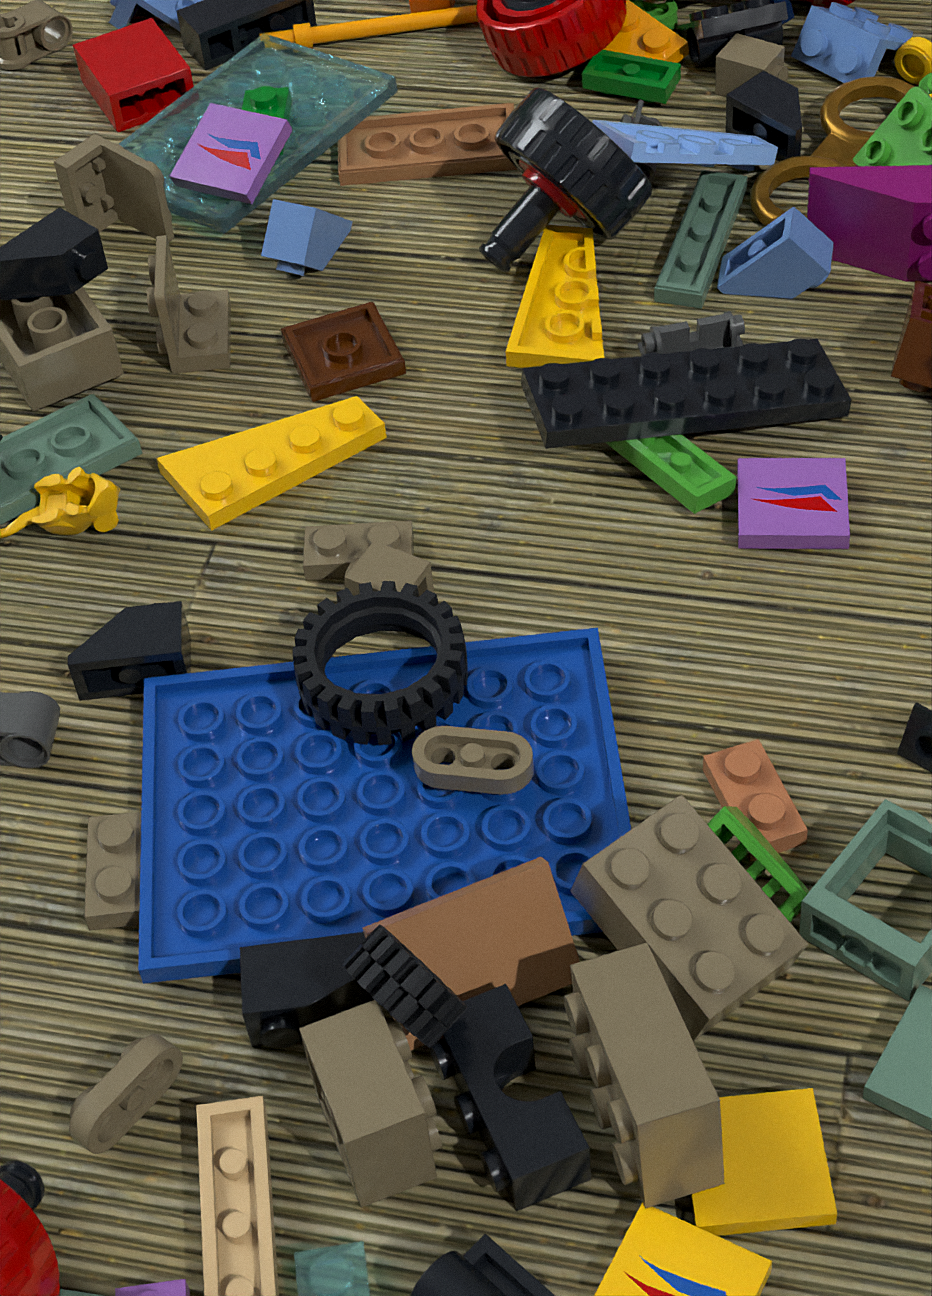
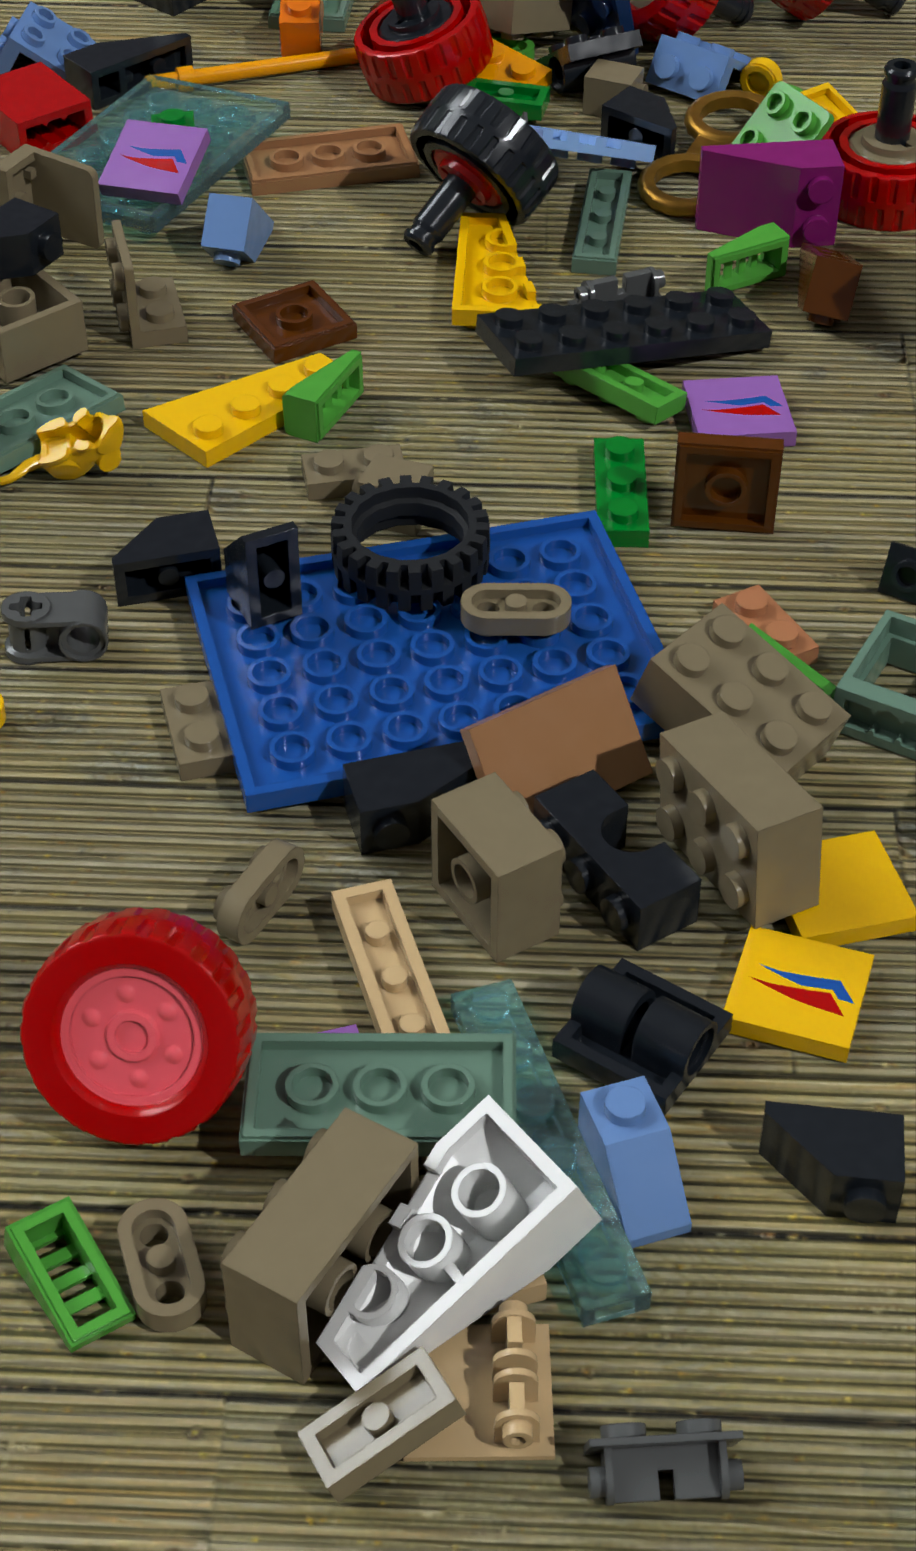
camera: 15 degrees left, 5 degrees down
black tyre [342,924,468,1048] -> none
medium blue slope [717,206,834,299] -> none
none -> black slope [224,521,303,629]
none -> bright green slope [282,349,364,443]
none -> green plate [593,436,650,548]
none -> reddish brown tile [670,432,784,534]
none -> bright green slope [705,222,790,291]

